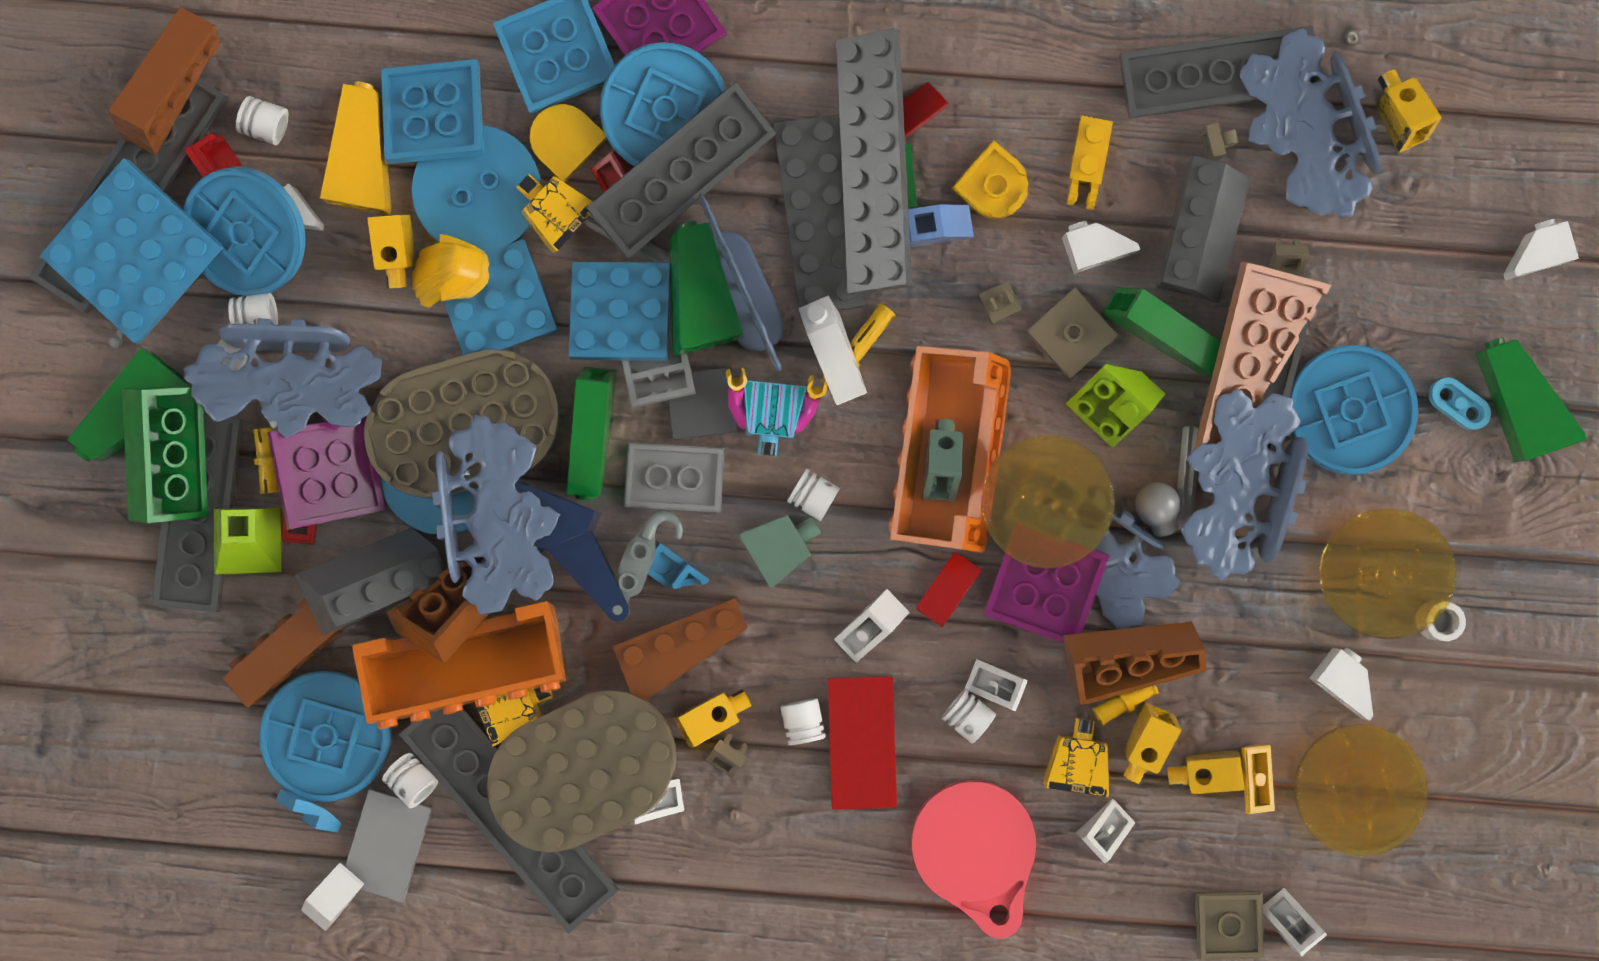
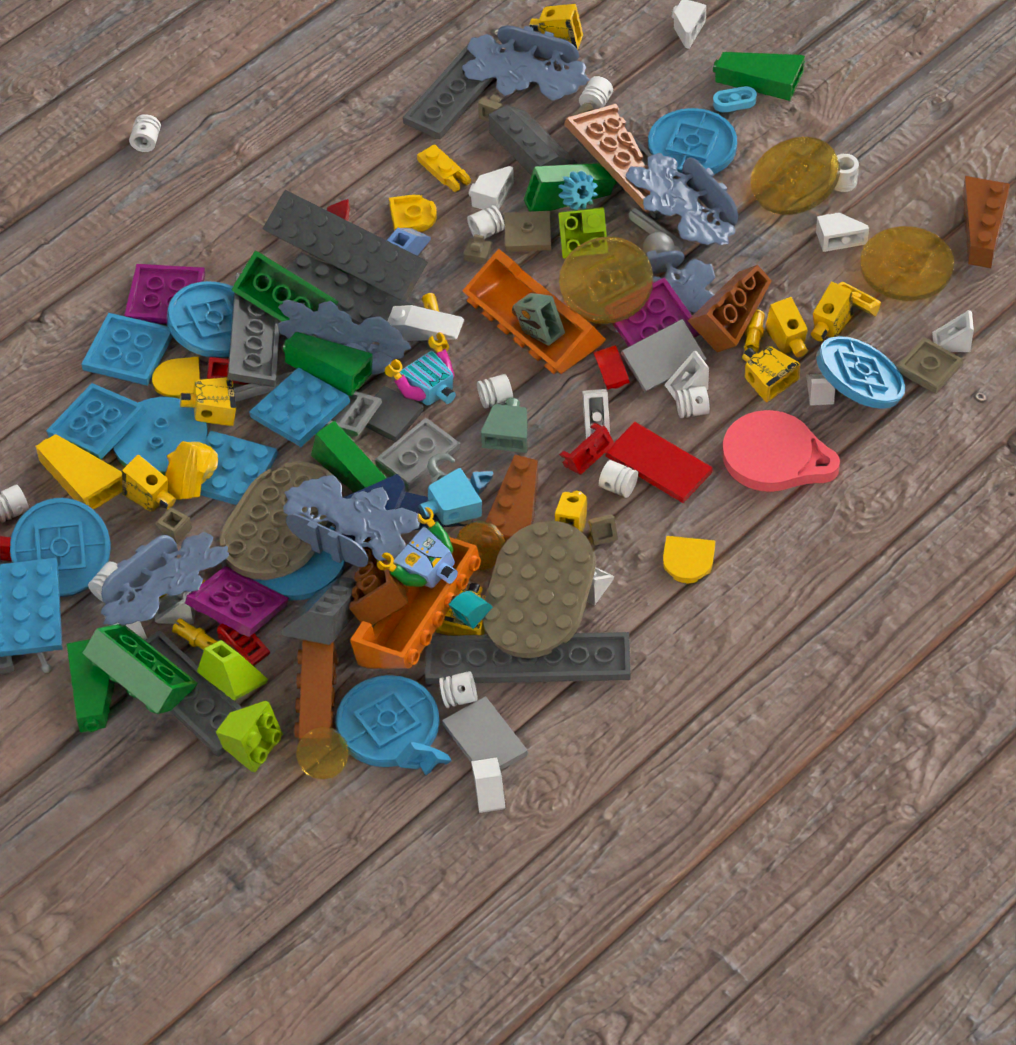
camera: 50 degrees left, 35 degrees down
none -> dark tan slope [155,507,192,544]
none -> lime slope [216,701,283,773]
none -> green slope [231,250,339,335]
none -> clear yellow tile [296,727,349,780]
none -> torso [377,507,458,588]
none -> medium azure torso [419,468,482,525]
none -> teal brick [449,591,493,629]
none -> clear yellow tile [456,520,505,570]
none -> white piece [467,205,505,239]
none -> medium azure gear [558,171,598,210]
none -> red hinge [559,423,615,475]
none -> white piece [579,76,613,110]
none -> light grey tile [621,319,706,393]
none -> yellow tile [663,536,716,583]
none -> dark azure plate [816,336,905,409]
none -> dark orange wedge [963,176,1010,268]

